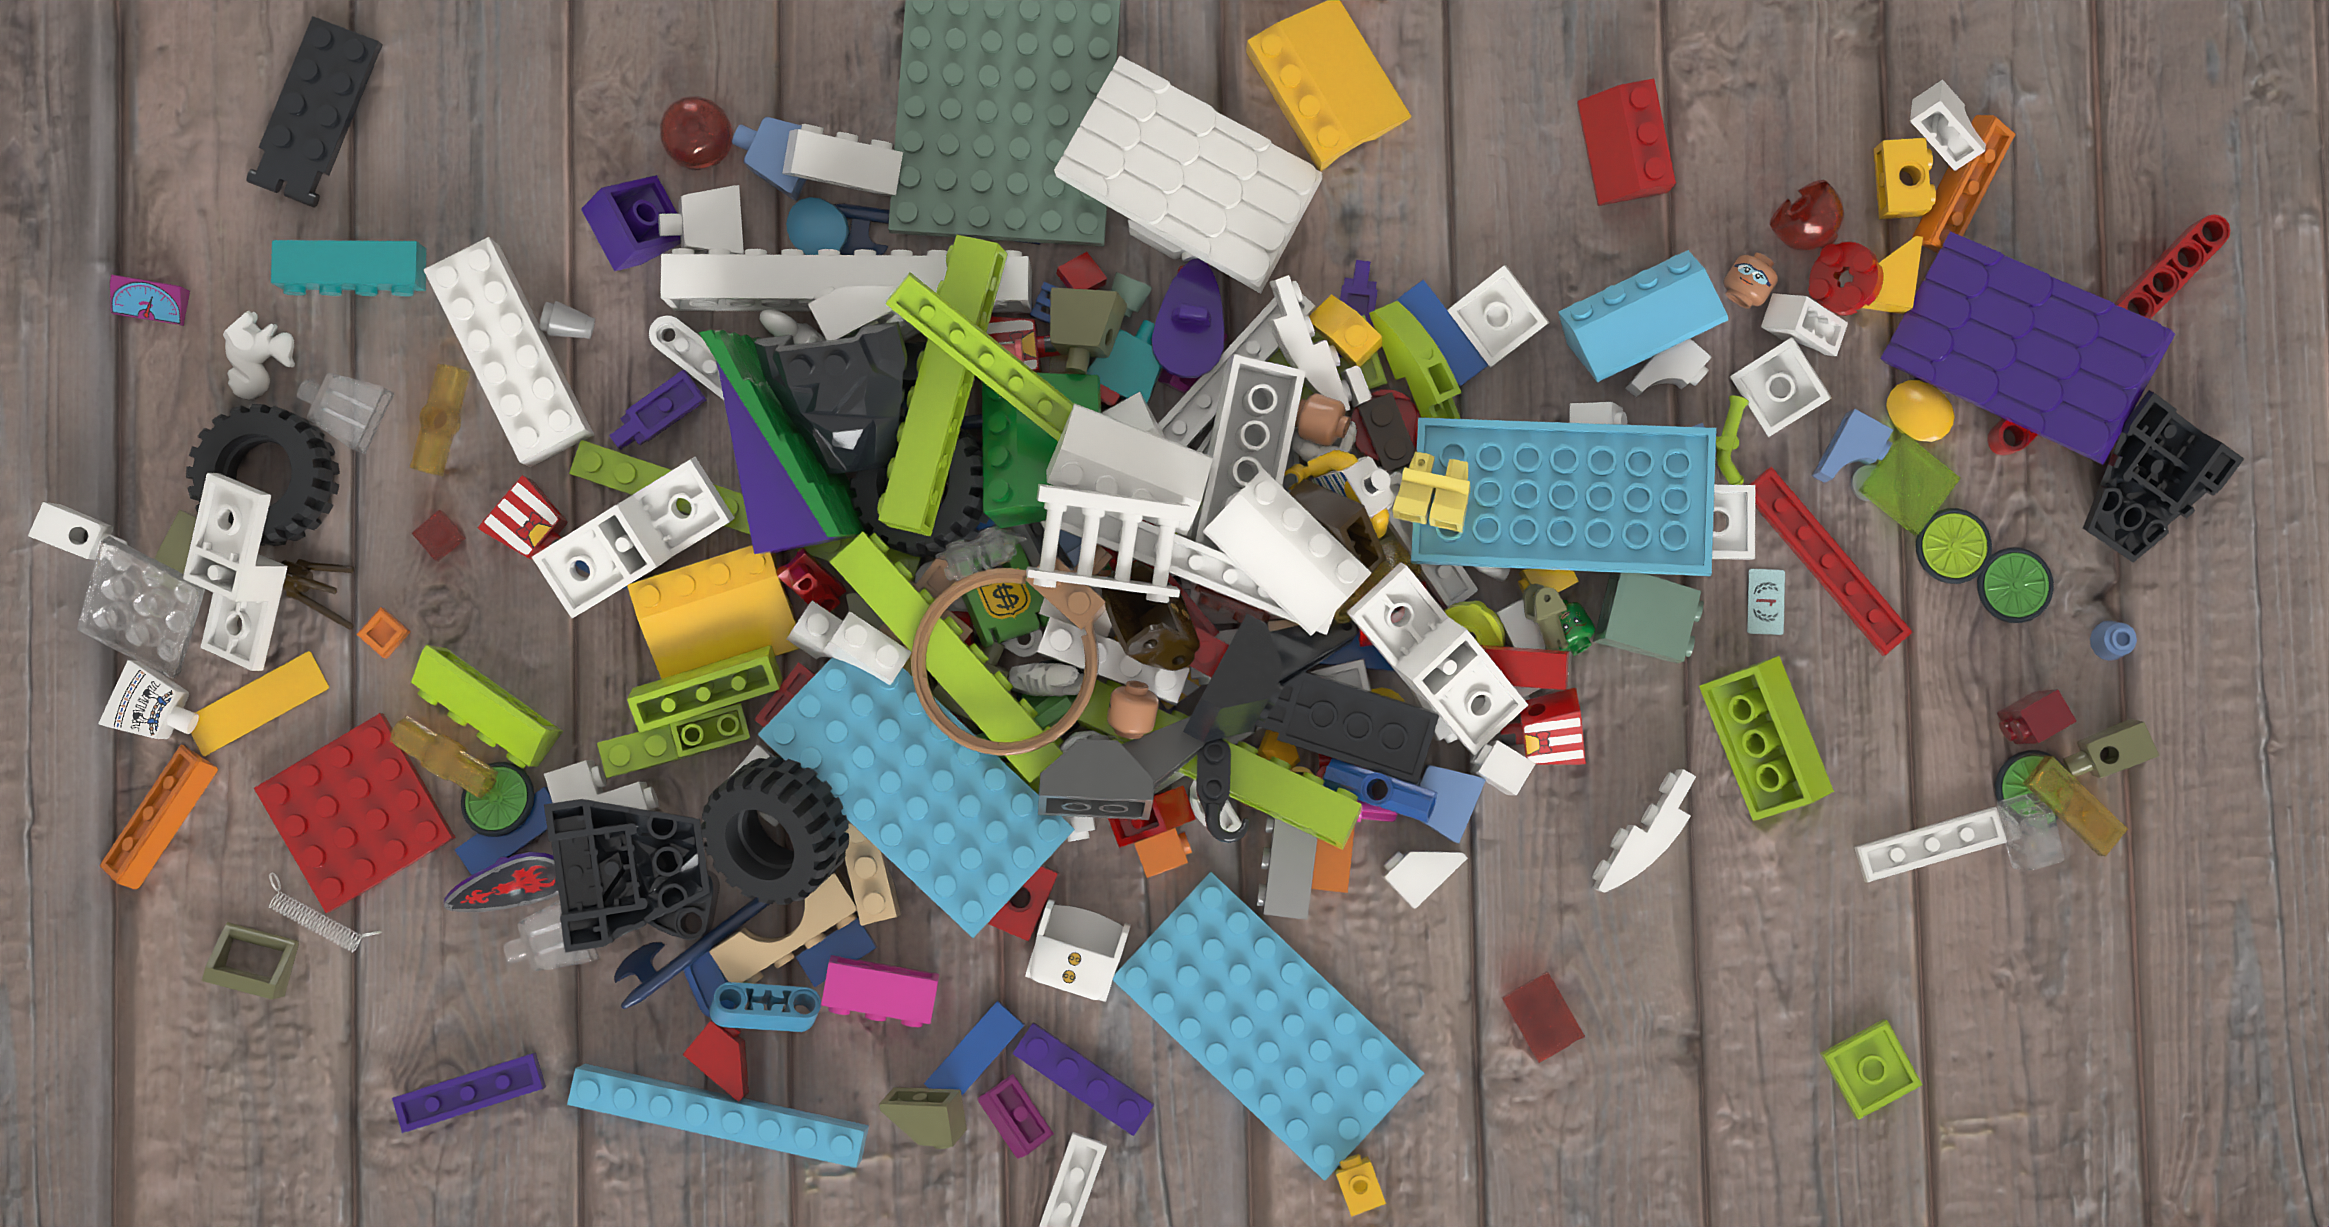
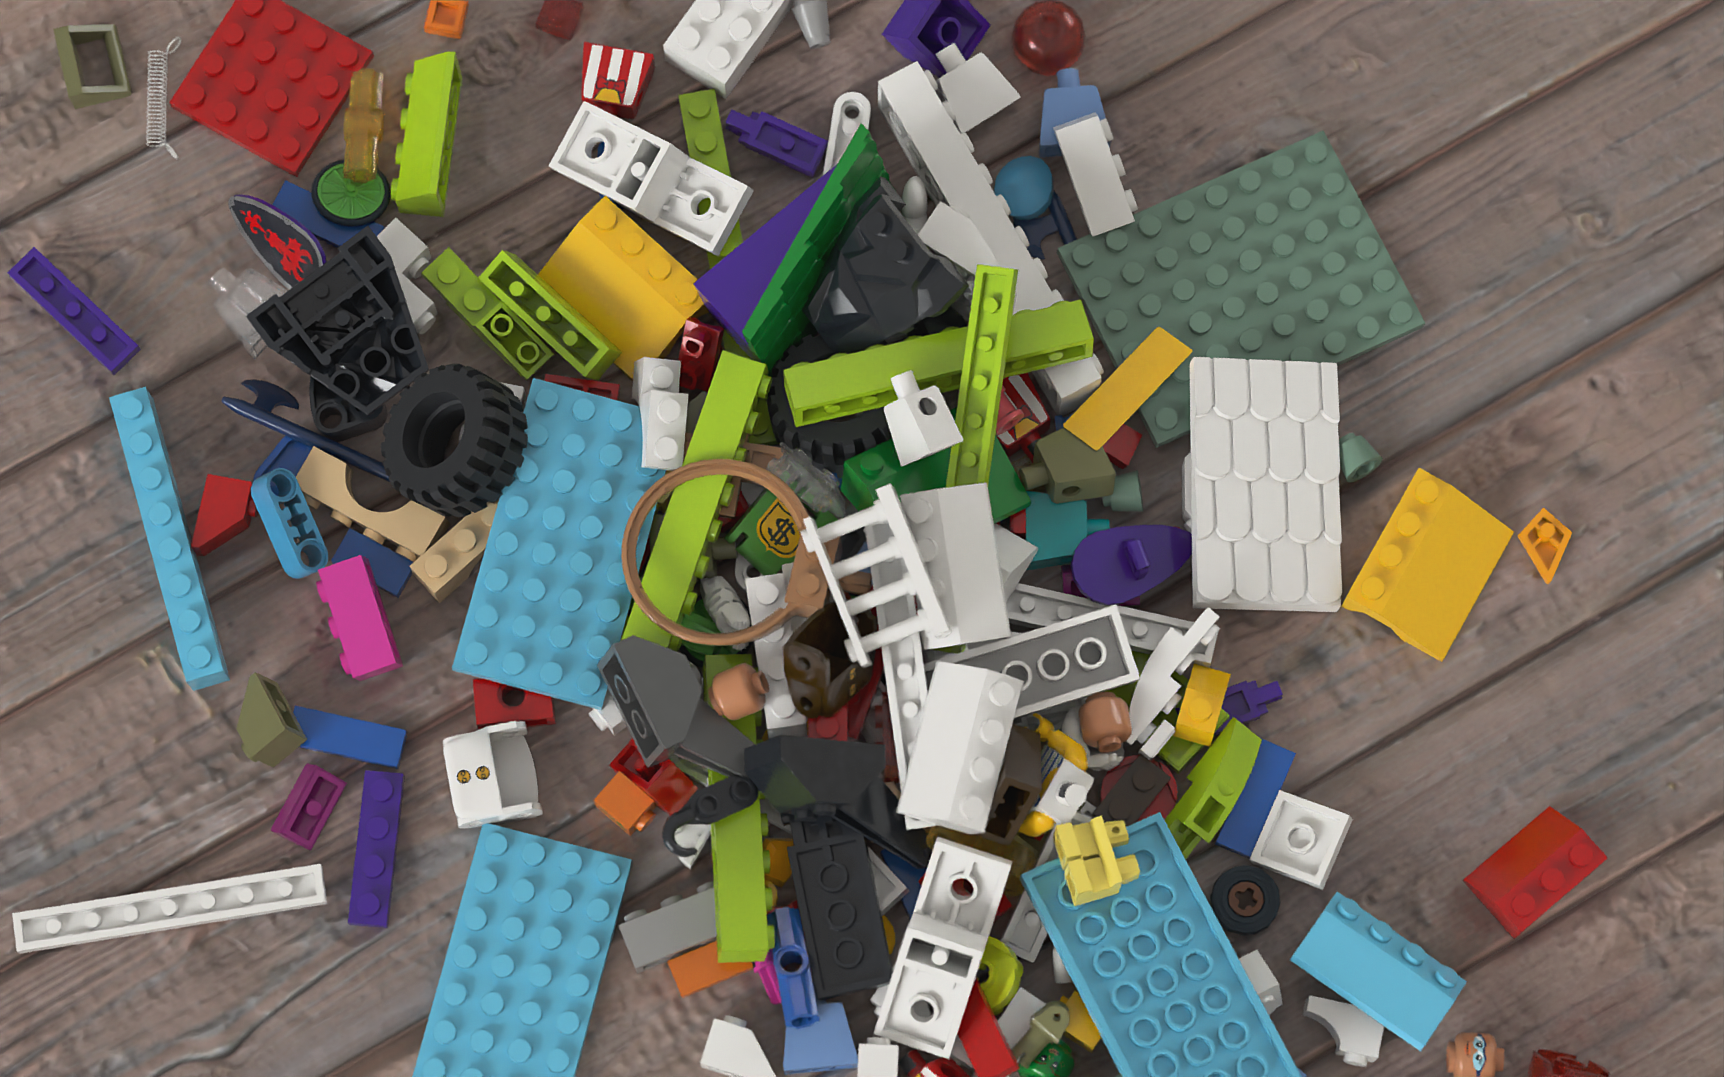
camera: 60 degrees right, 10 degrees down
none -> white torso [884,370,964,466]
none -> yellow sticker [1063,327,1192,451]
none -> black bush [1210,865,1280,935]
none -> sand green hat [1339,433,1383,482]

